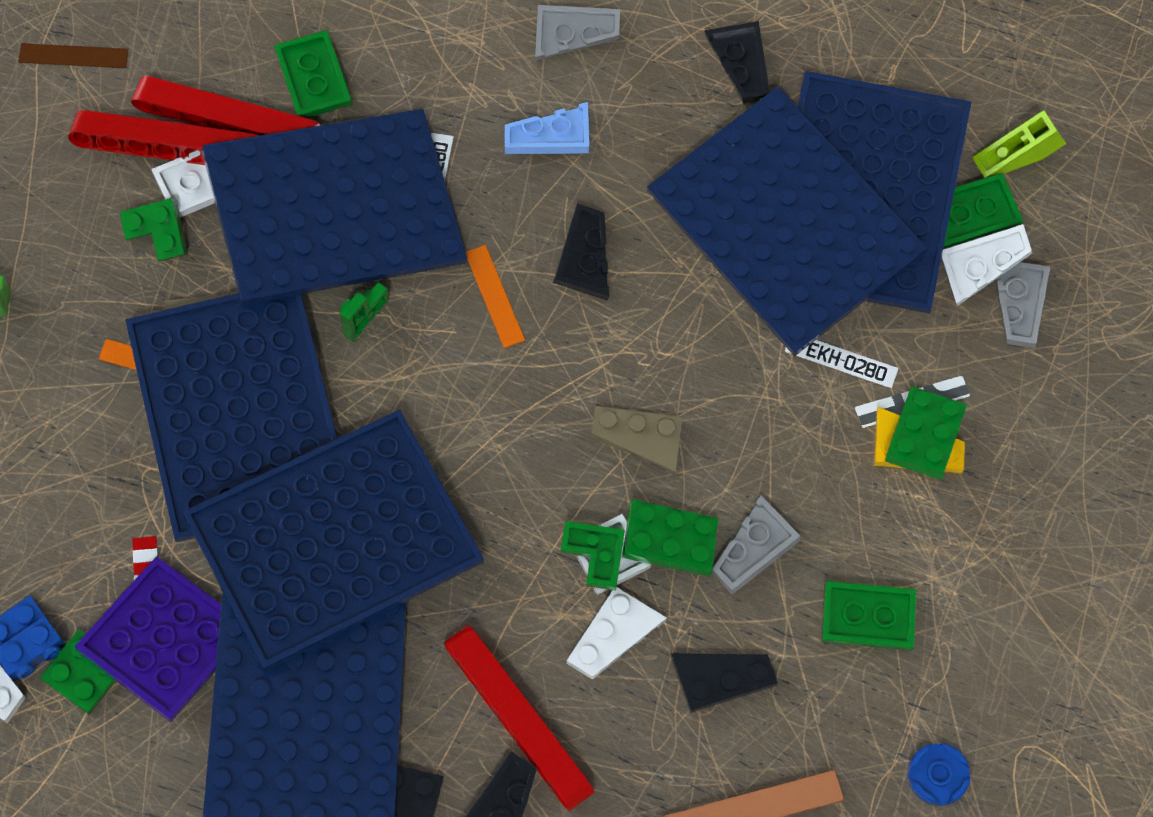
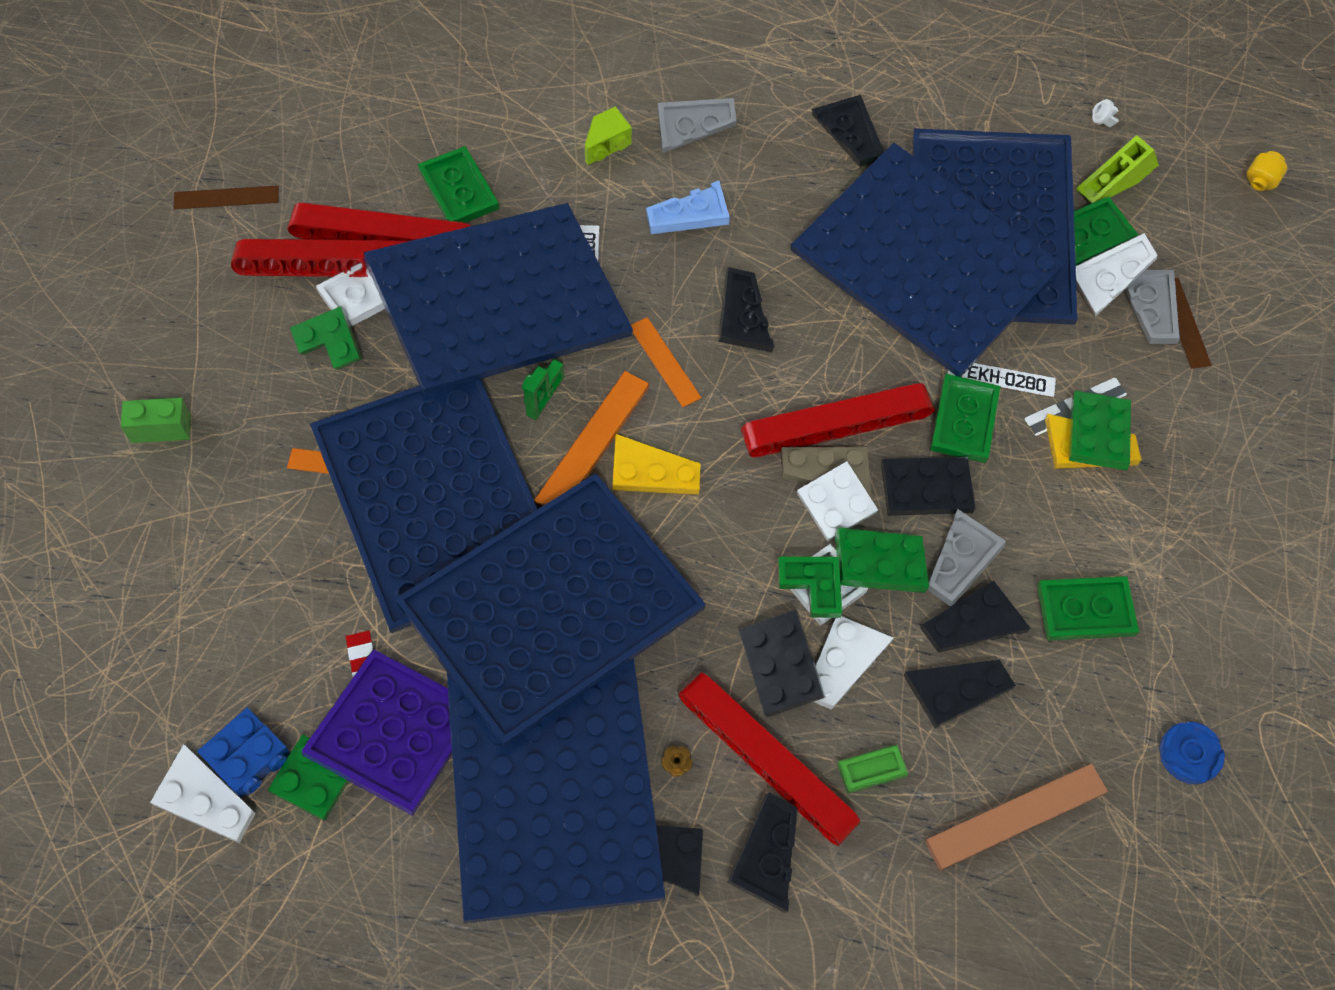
camera: 10 degrees left, 5 degrees down
none -> orange tile [534,371,649,508]
none -> lime slope [585,106,632,165]
none -> yellow wing [613,434,701,495]
none -> pearl gold plate [661,746,693,777]
none -> black plate [739,609,826,718]
none -> red beam [741,383,935,458]
none -> white plate [797,461,878,542]
none -> bright green tile [837,745,908,794]
none -> black plate [881,457,976,516]
none -> black wing [920,581,1031,653]
none -> green plate [930,374,1001,463]
none -> white plate [1092,99,1118,127]
none -> reddish brown sticker [1175,278,1212,369]

